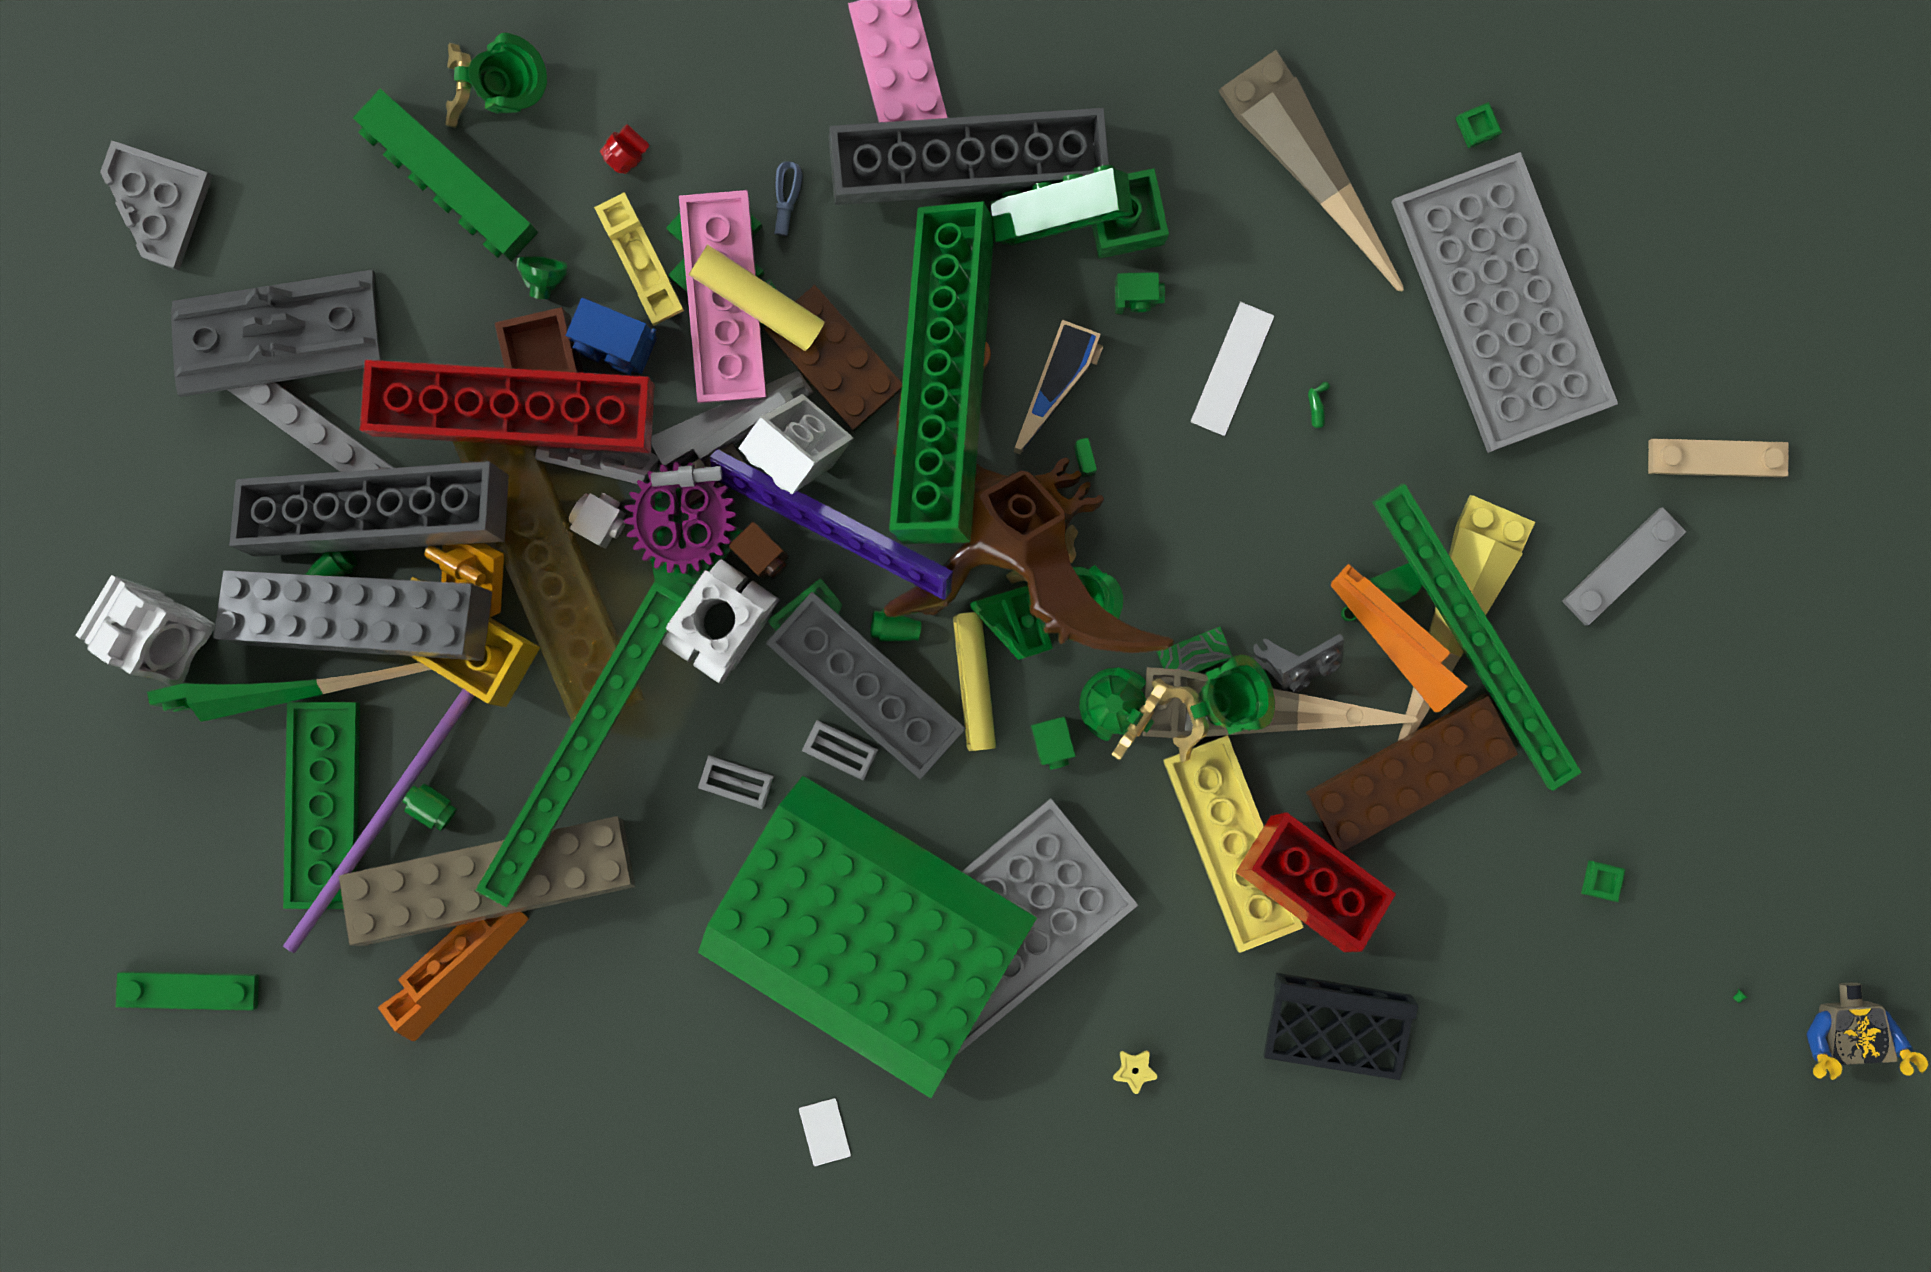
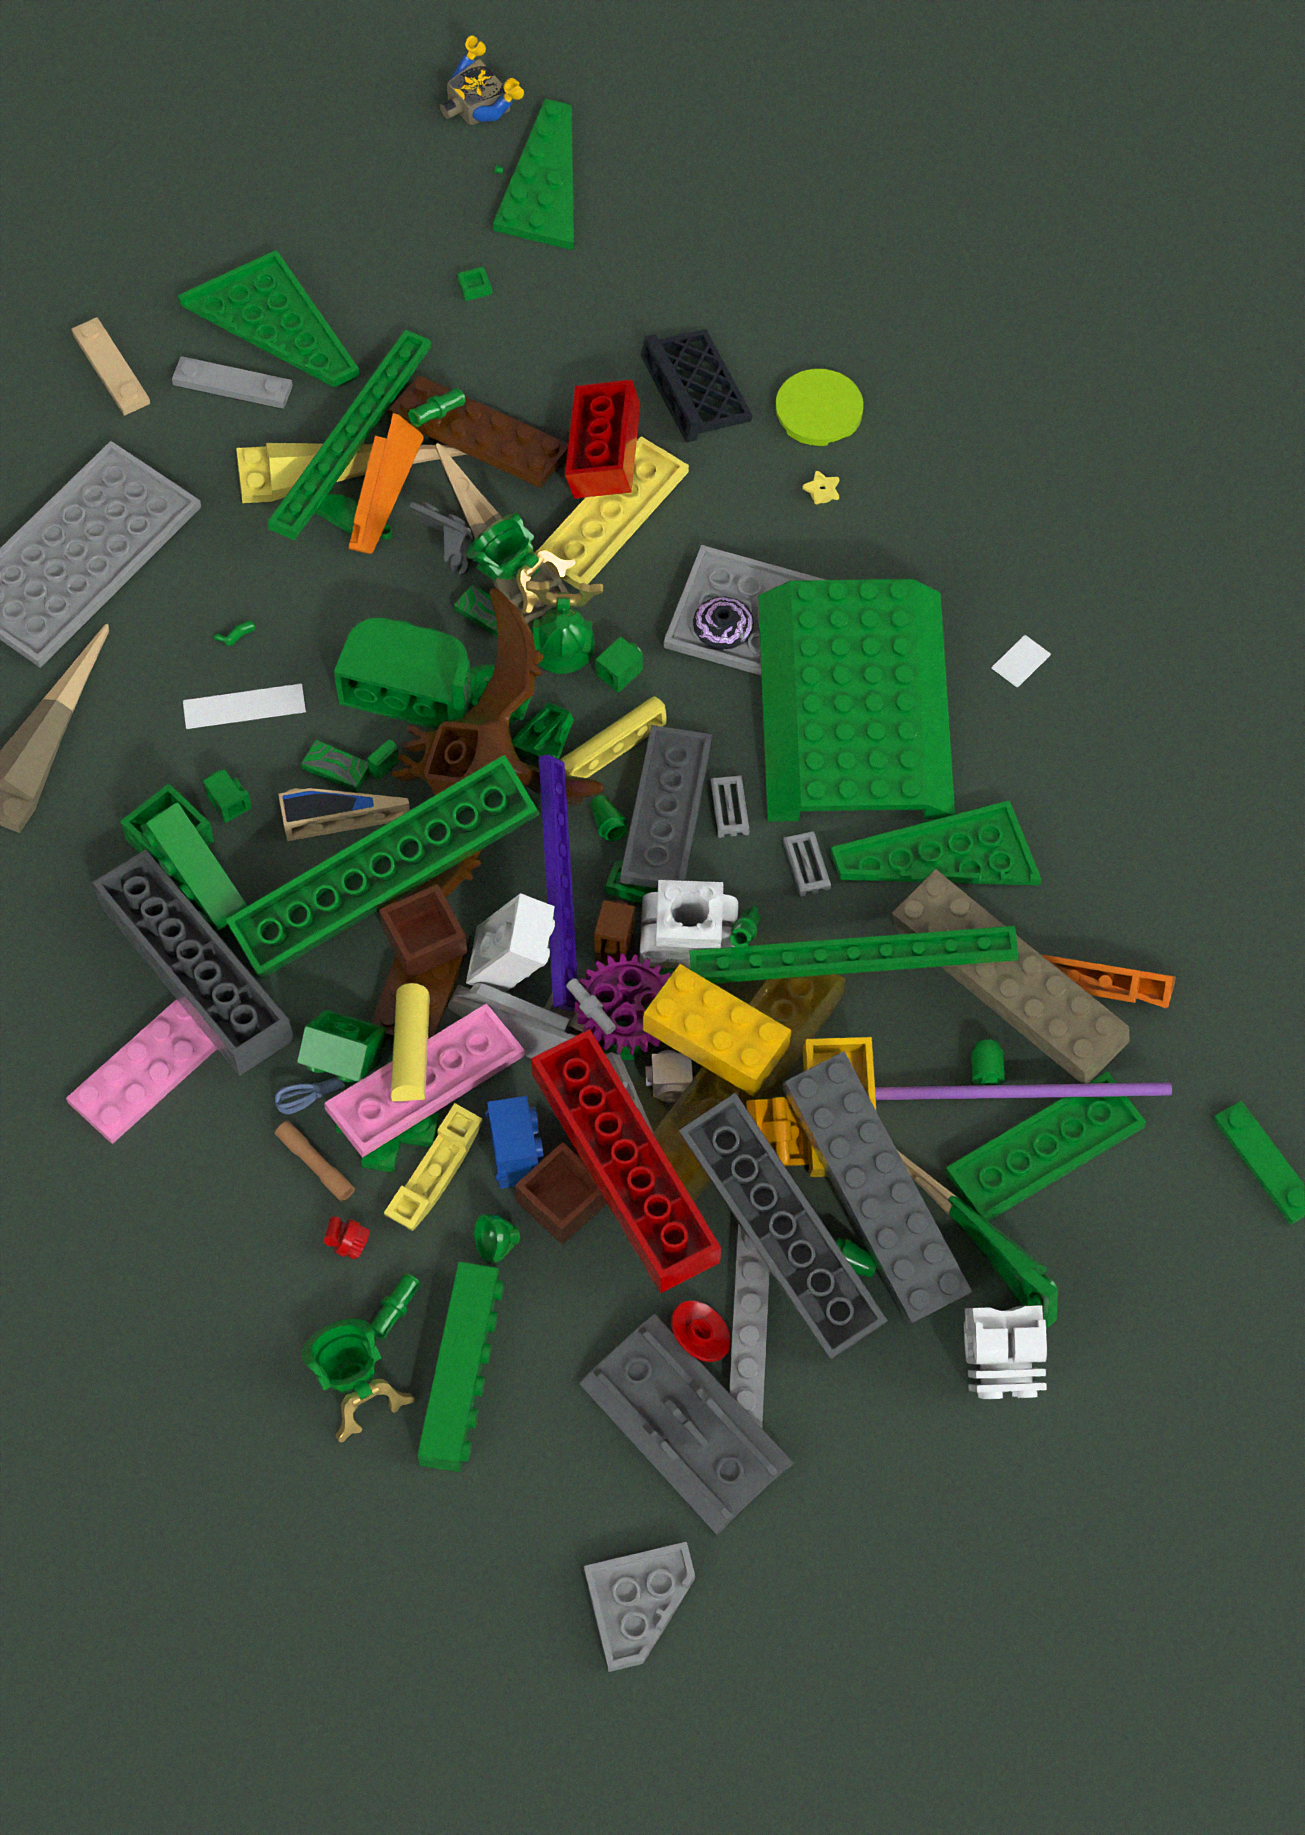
camera: 120 degrees left, 25 degrees down
none -> green wing [177,250,360,388]
none -> medium nougat piece [275,1121,355,1202]
none -> brick [297,1009,387,1083]
none -> green tile [301,740,369,793]
none -> green brick [334,618,468,730]
none -> green pin [370,1273,421,1340]
none -> copper piece [379,884,467,978]
none -> green pin [408,388,466,427]
none -> green tile [451,659,471,720]
none -> green wing [493,99,574,251]
none -> yellow brick [643,964,791,1097]
none -> red dish [671,1301,731,1362]
none -> dish [693,596,754,650]
none -> green axle [730,905,761,948]
none -> lime tile [776,369,863,446]
none -> green wing [830,800,1042,886]

